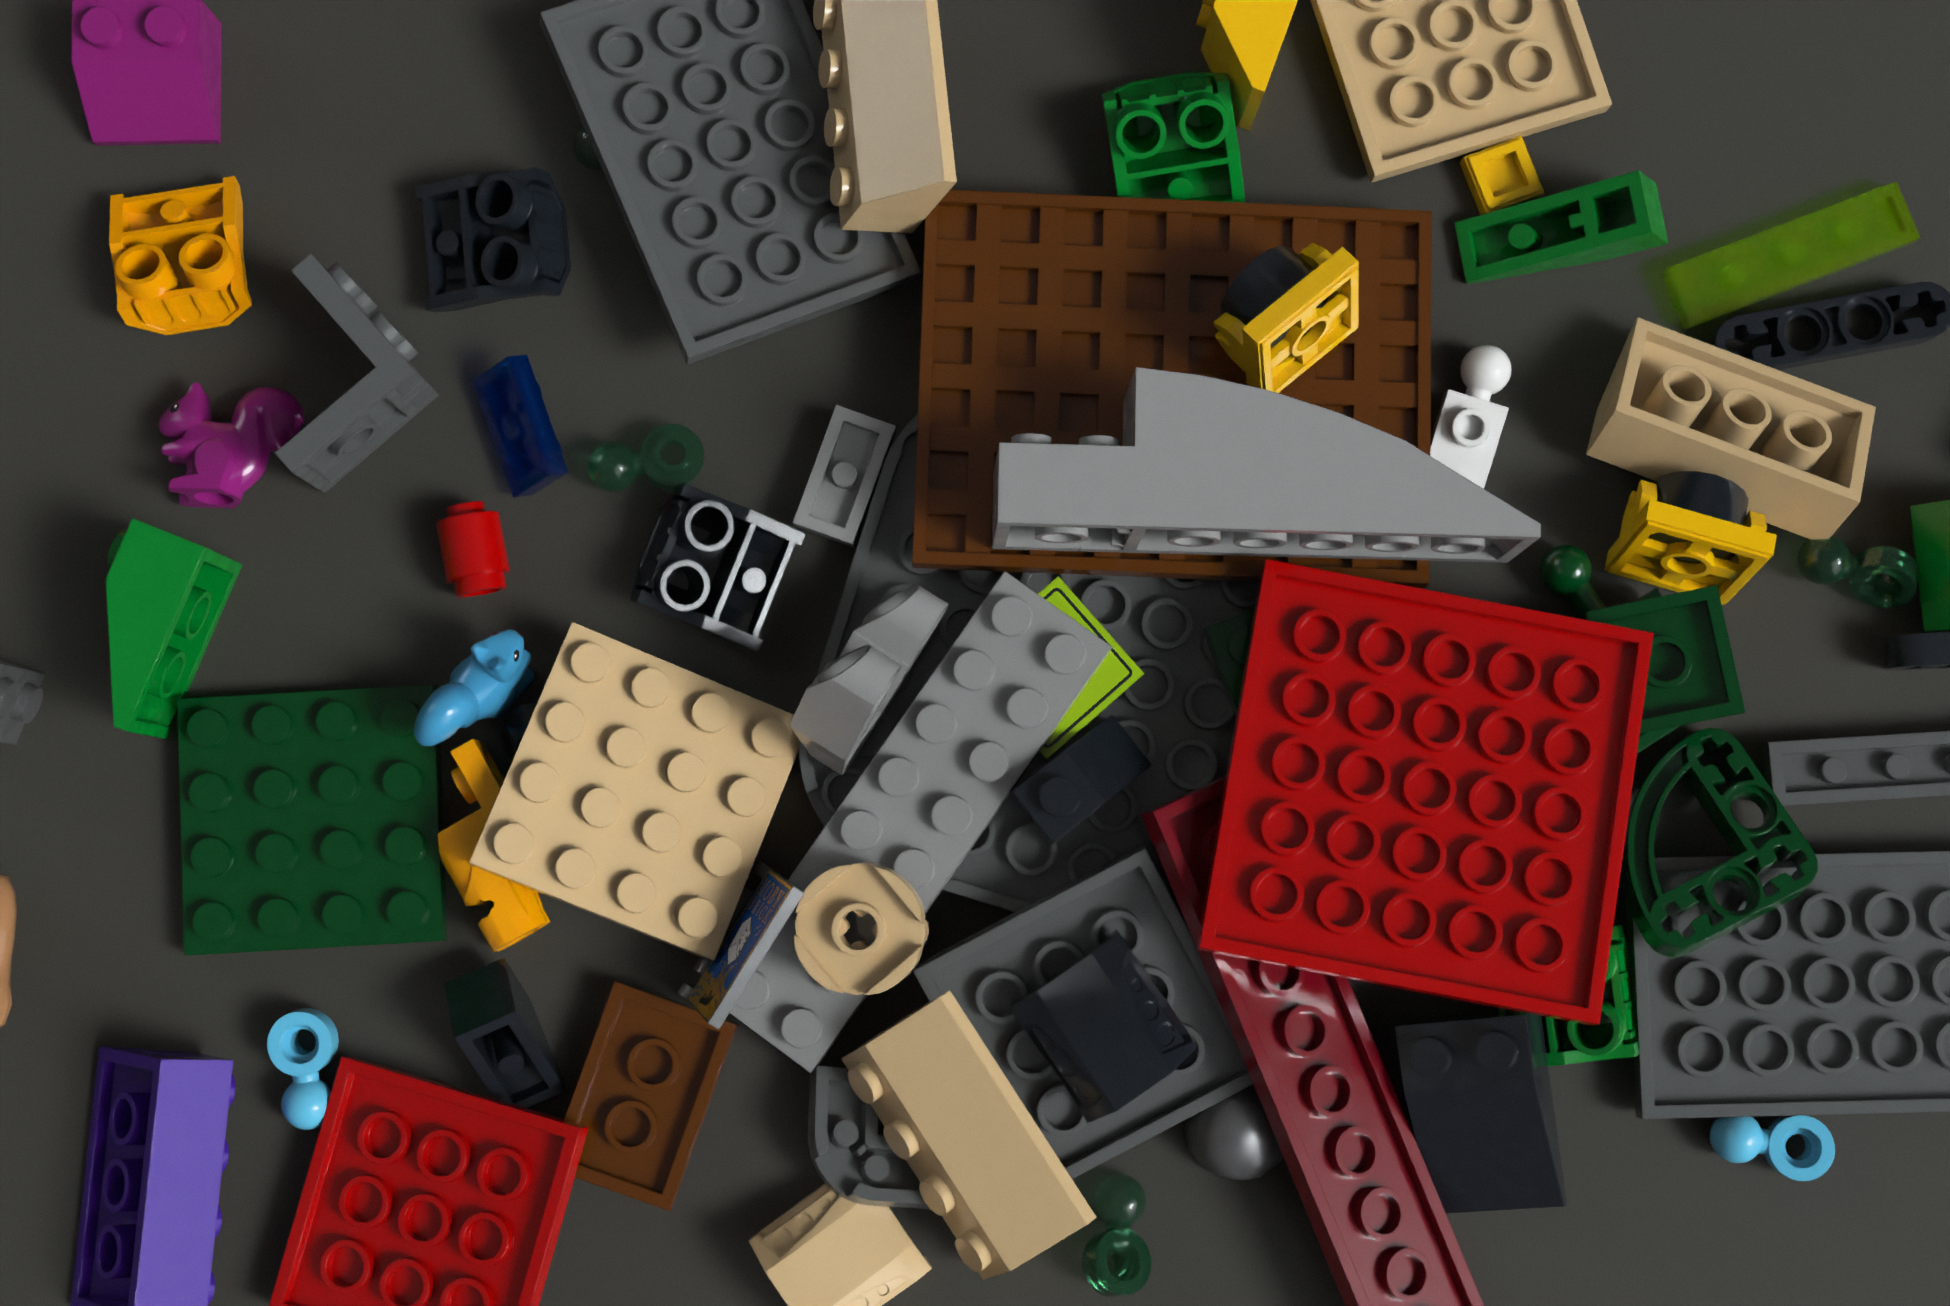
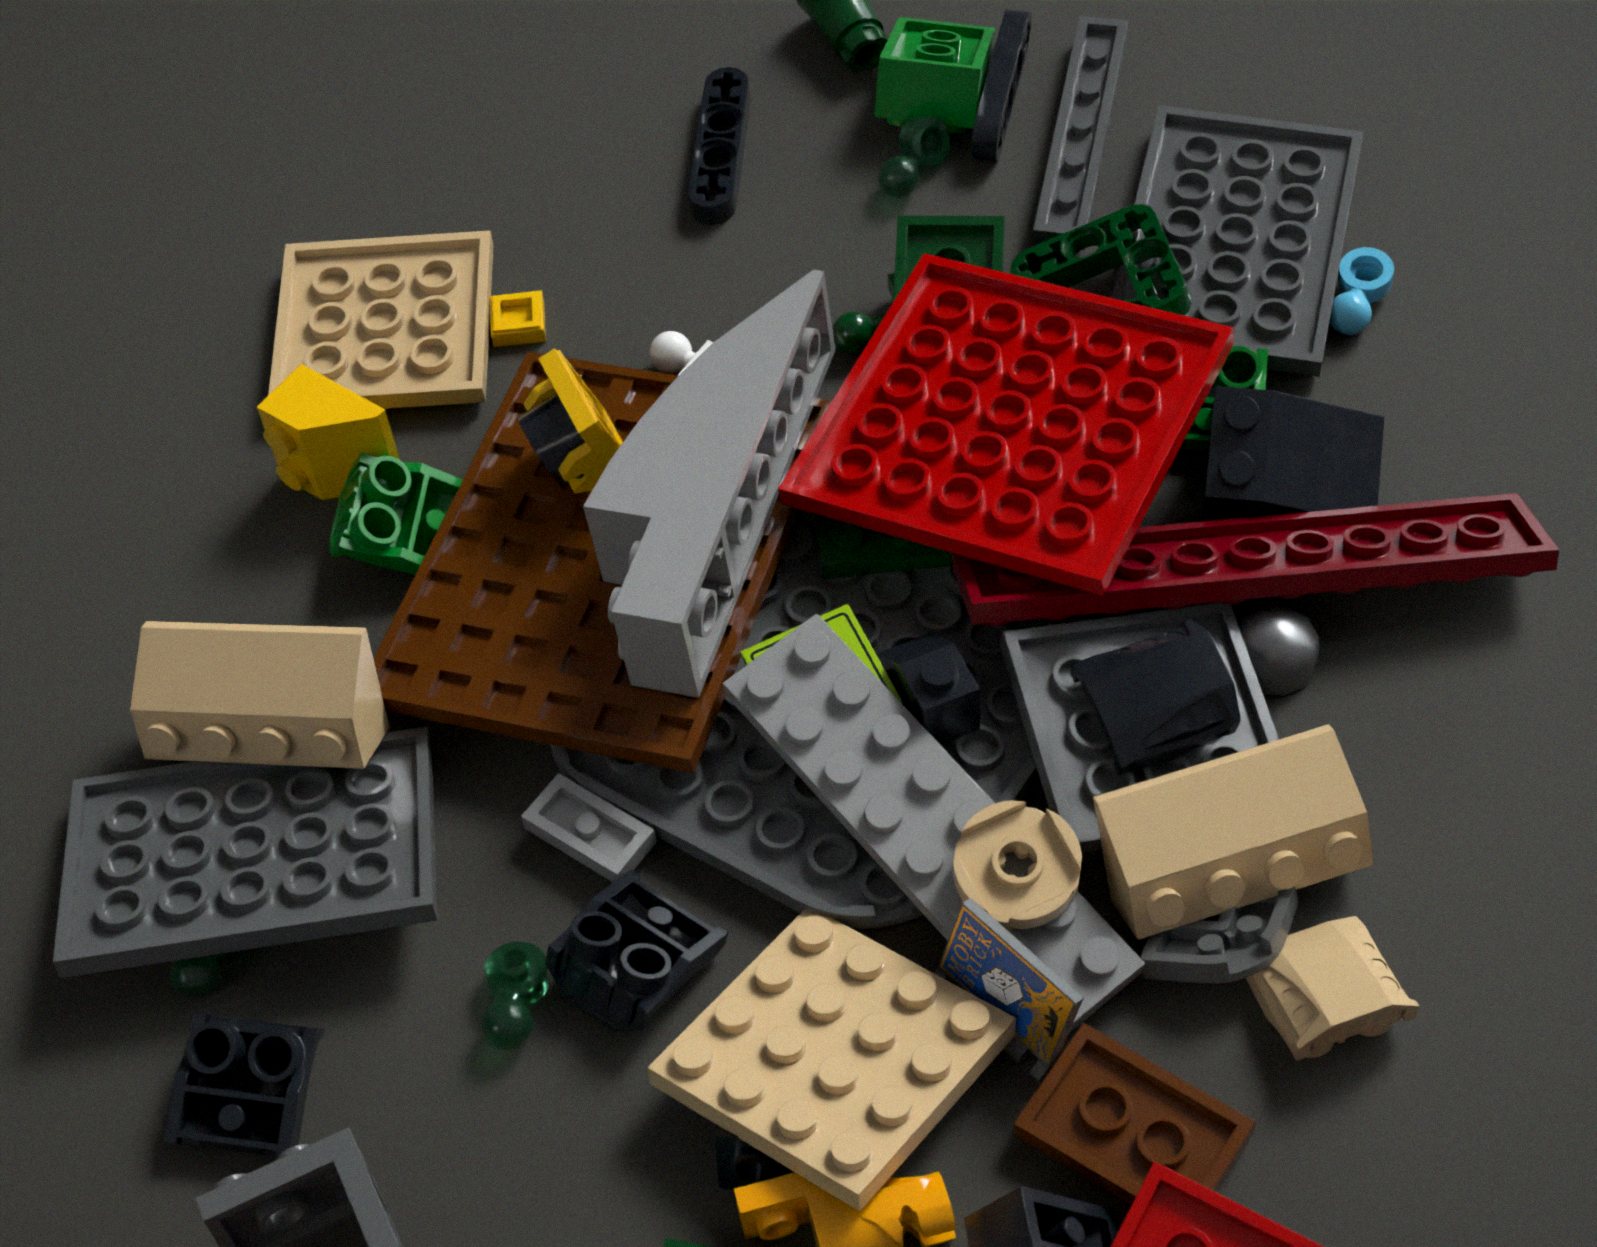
camera: 65 degrees left, 30 degrees down
dark azure animal [413,629,536,746] -> none
red brick [435,501,510,598] -> none
clear blue plate [473,355,569,498] -> none
light grey connector [789,584,949,775] -> none
clear green plate [1082,1174,1151,1297] -> none
green slope [1455,170,1668,284] -> none
tan slope [1586,318,1876,544] -> none
yellow piece [1604,471,1777,605] -> none
clear neon green tile [1661,181,1920,330] -> none

